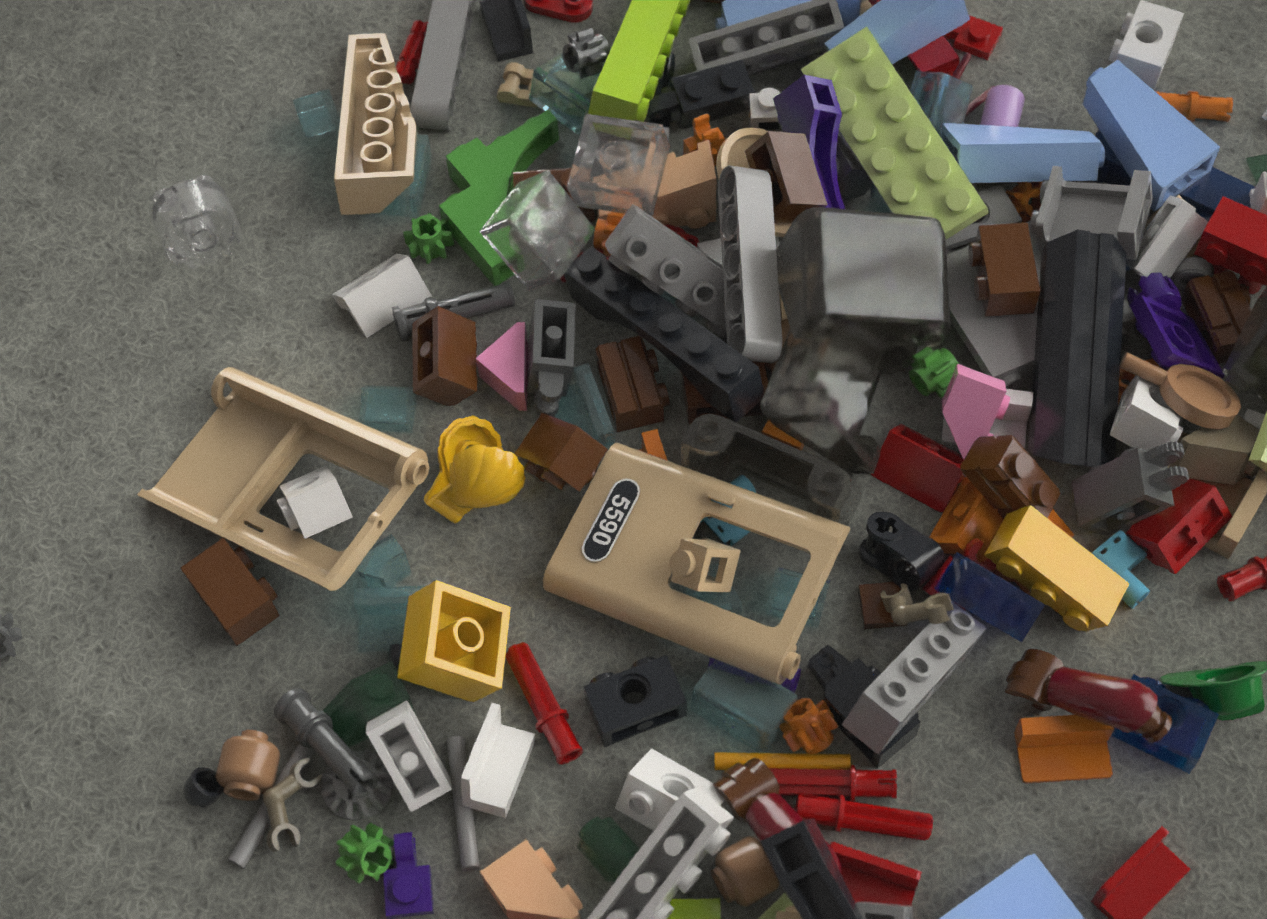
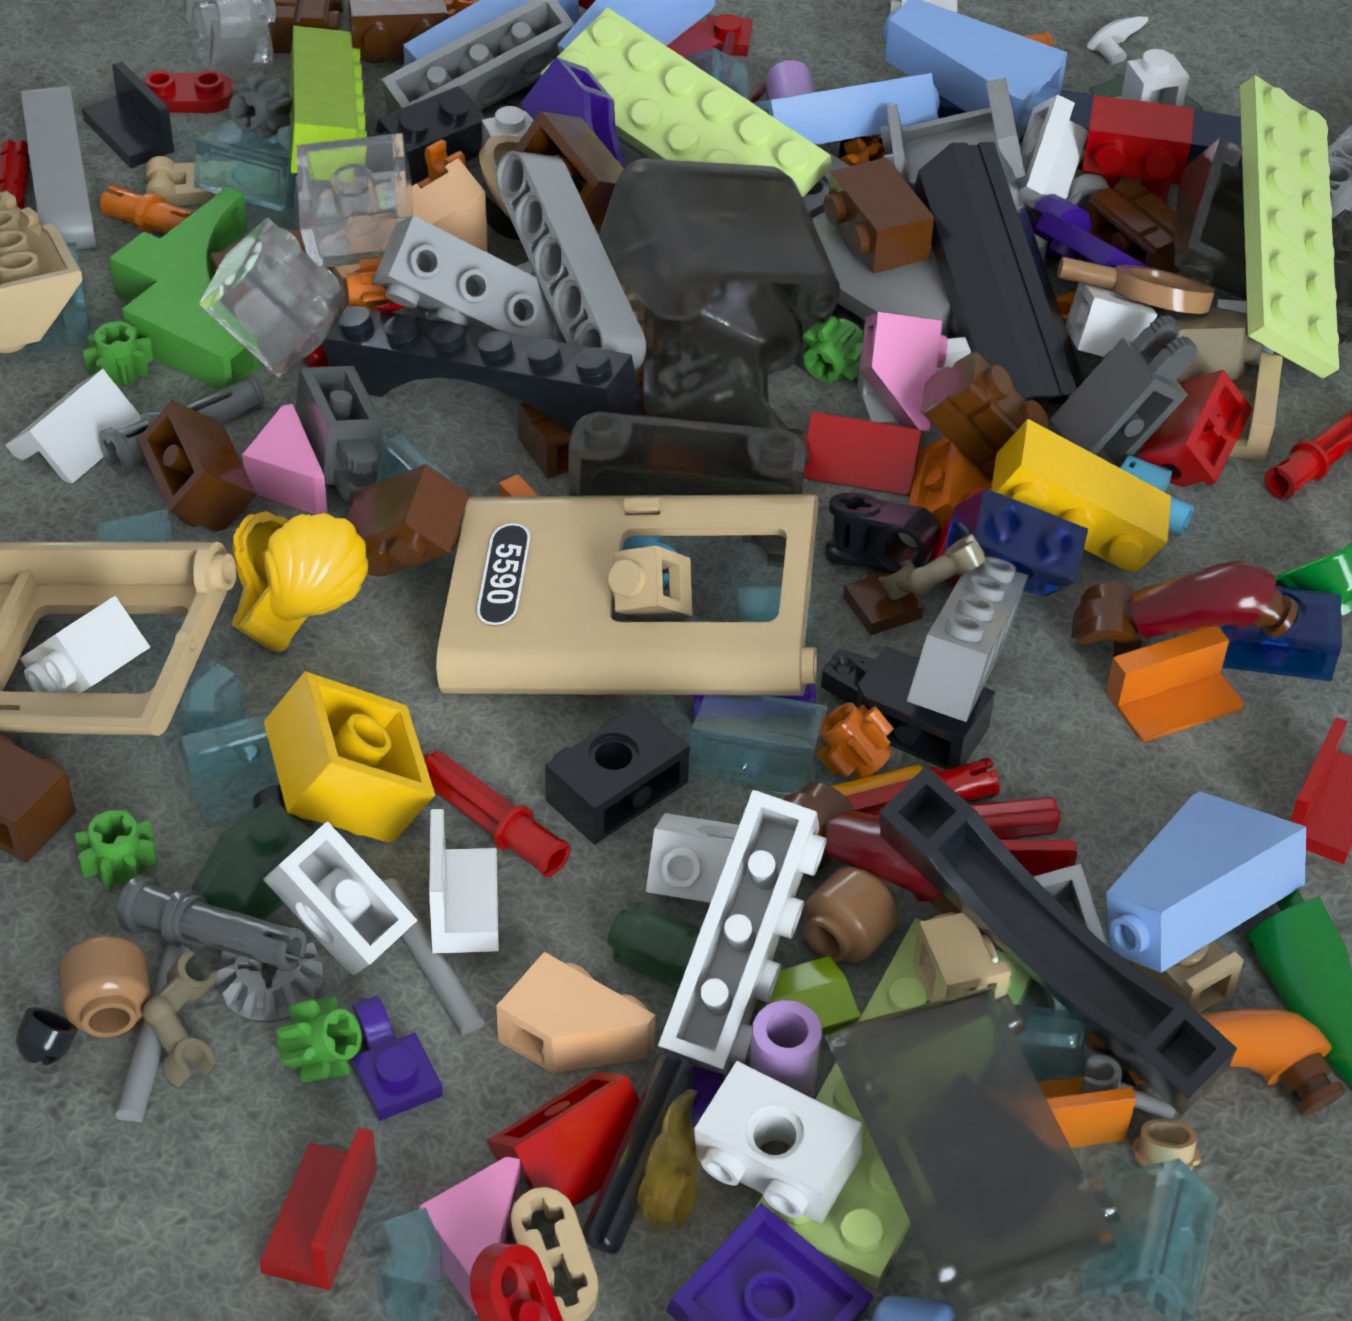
camera: 25 degrees left, 15 degrees down
reddish brown brick [595,336,670,433] -> none
none -> bright green gear [75,809,158,890]
none -> orange pin [100,184,195,234]

